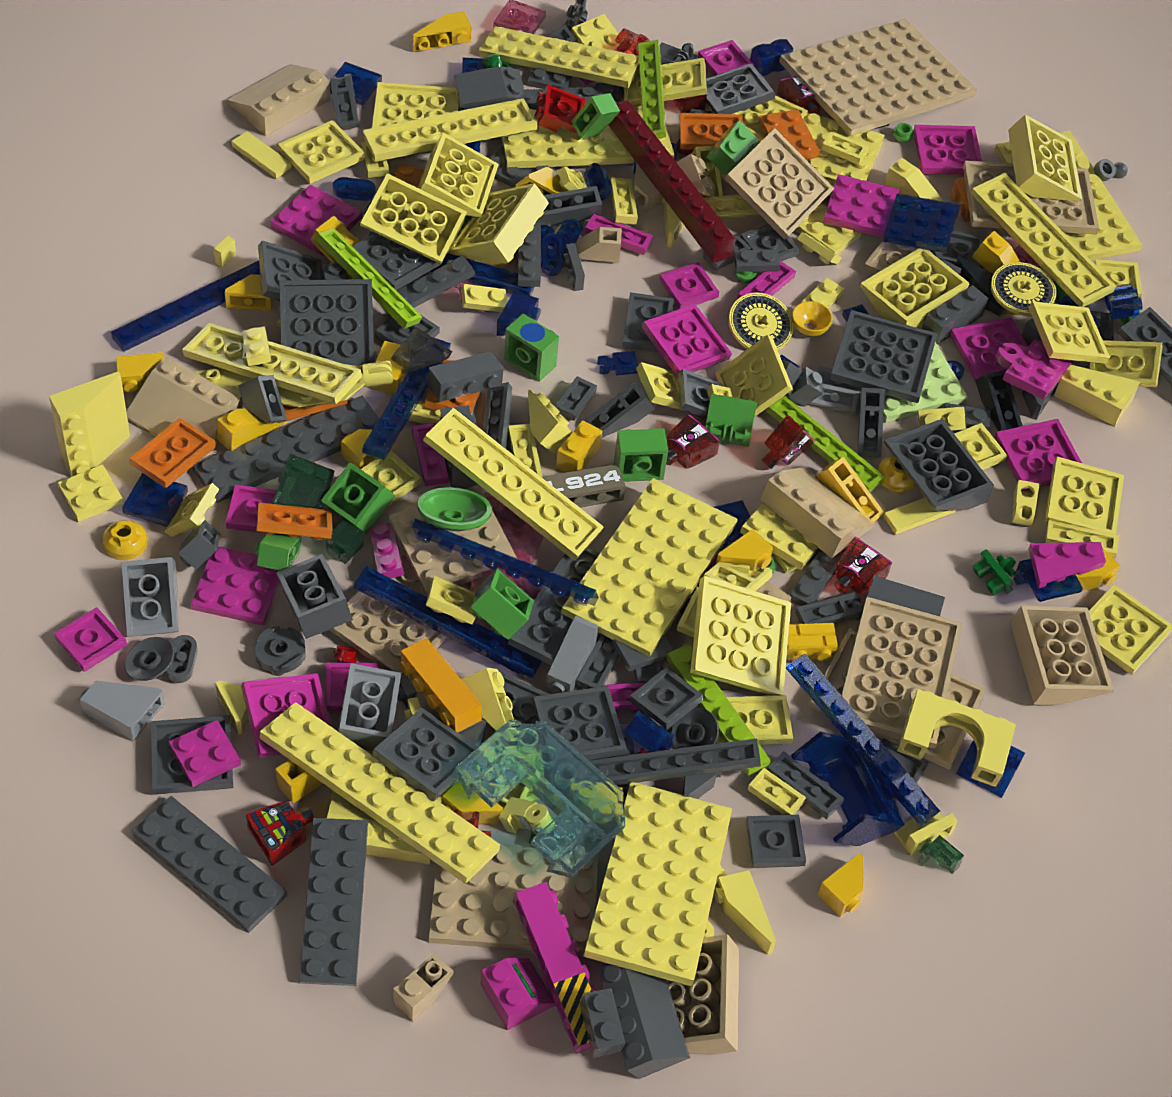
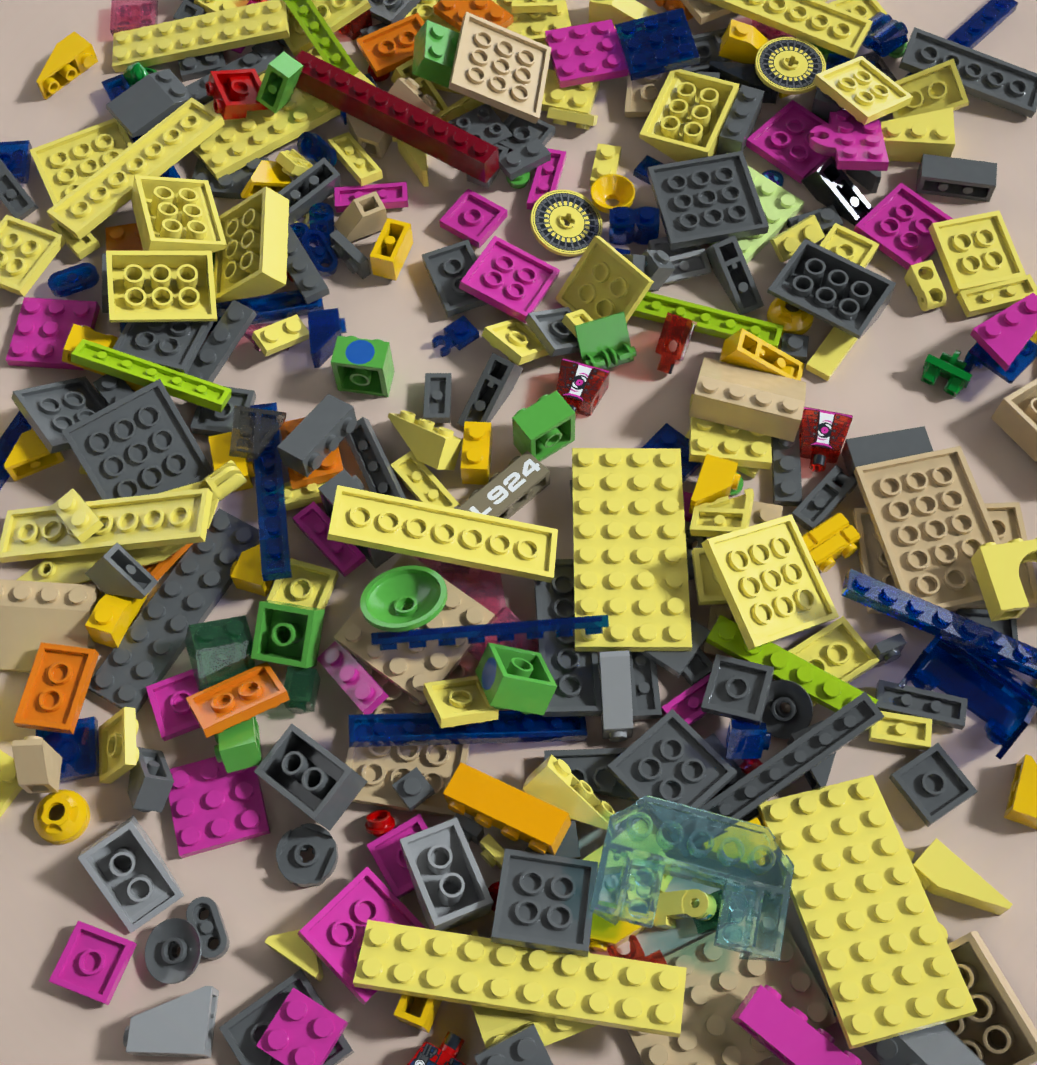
camera: 20 degrees left, 10 degrees up
none -> tan slope [12,736,62,793]
none -> yellow brick [370,218,413,281]
none -> dark grey plate [392,767,435,811]
none -> dark grey hinge [448,104,512,145]
none -> clear blue brick [608,206,660,245]
none -> dark grey plate [781,333,809,363]
none -> dark grey plate [872,633,906,663]
none -> dark grey brick [916,154,997,202]

